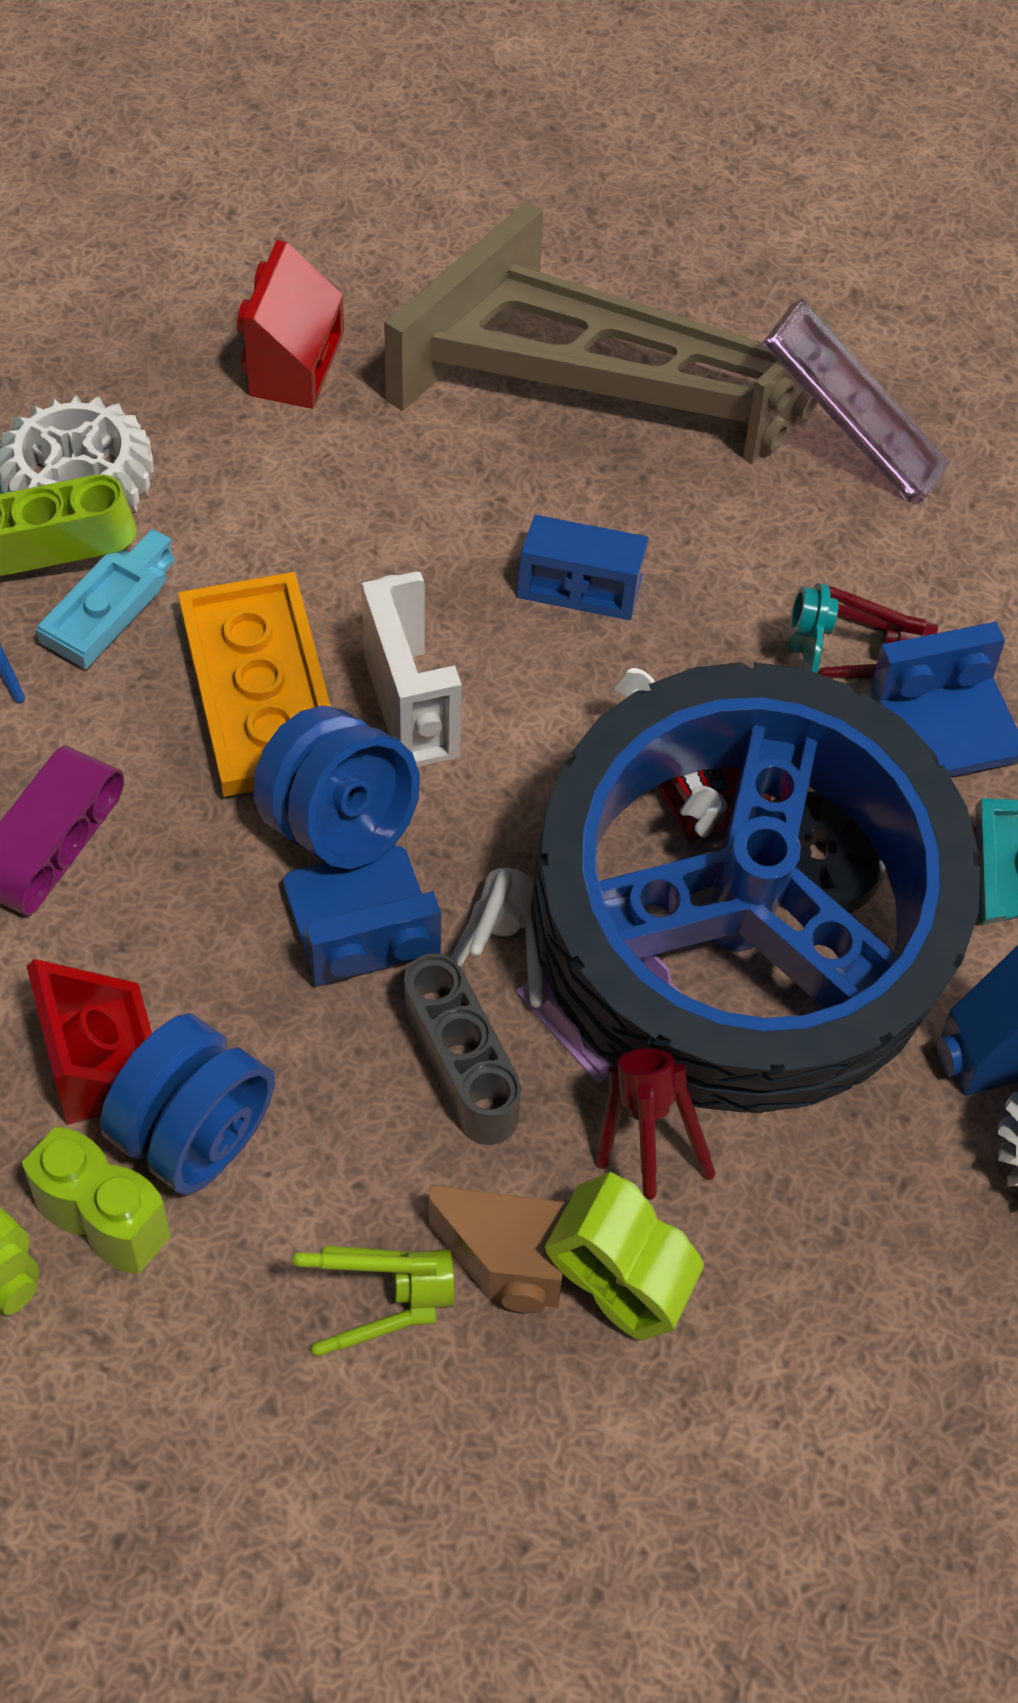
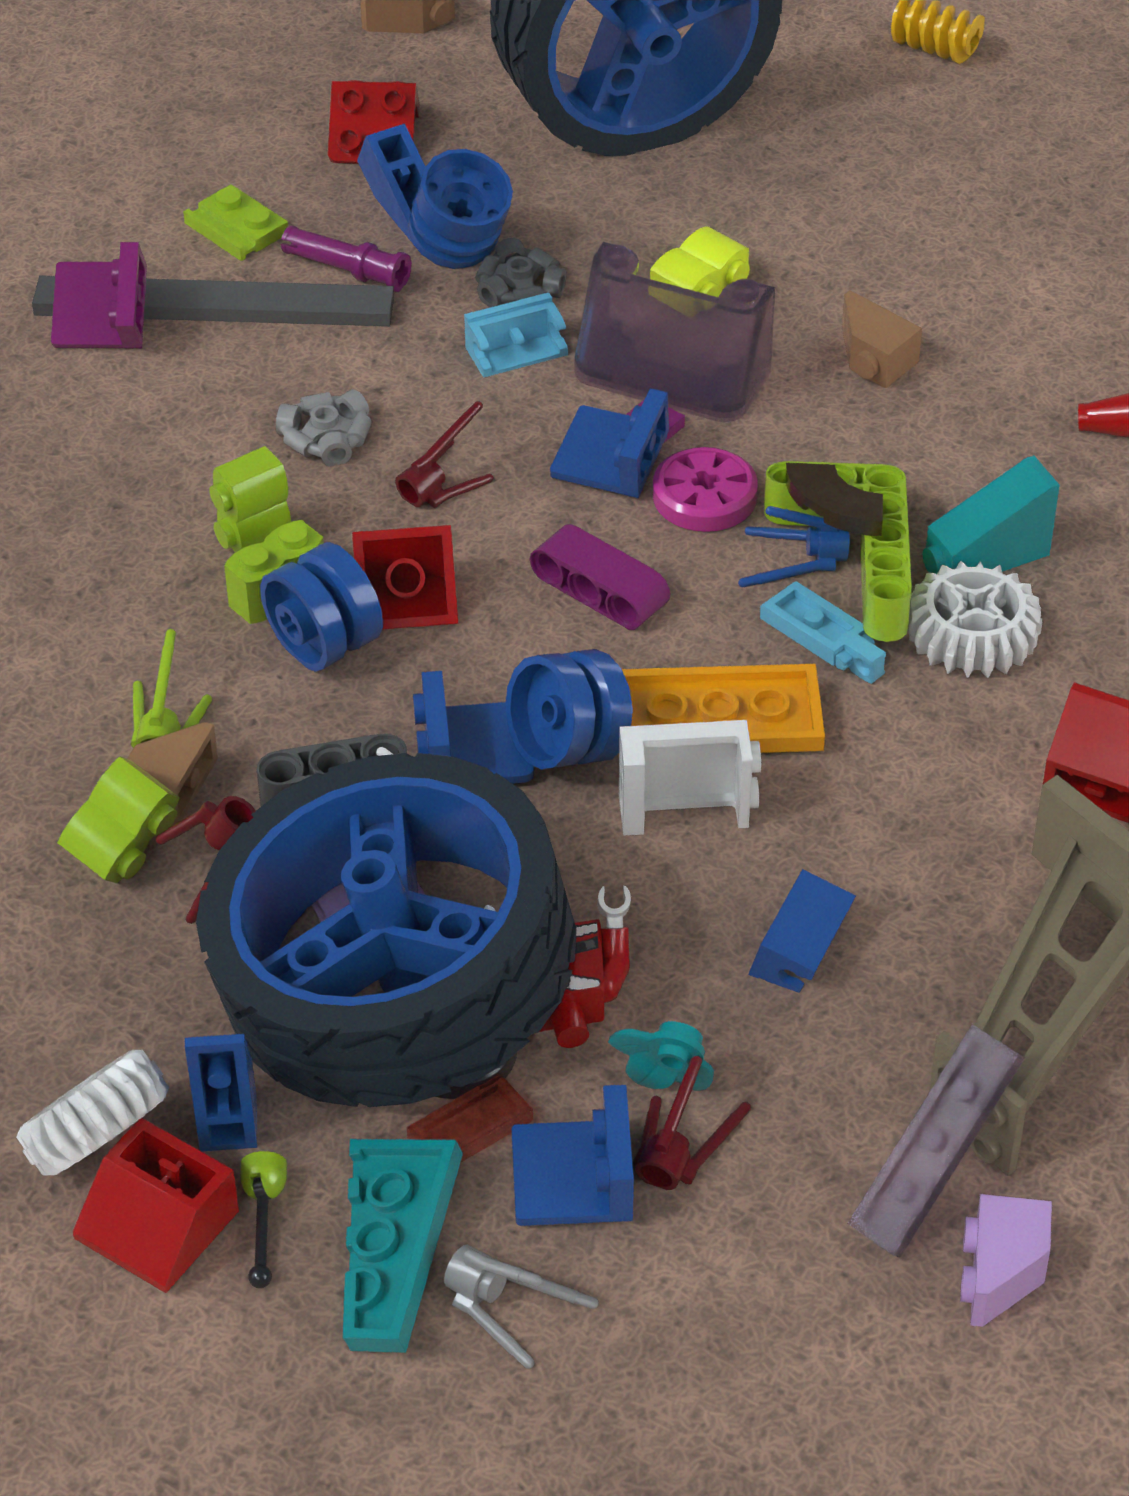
camera: 105 degrees right, 10 degrees down
none -> lavender slope [960,1194,1052,1327]

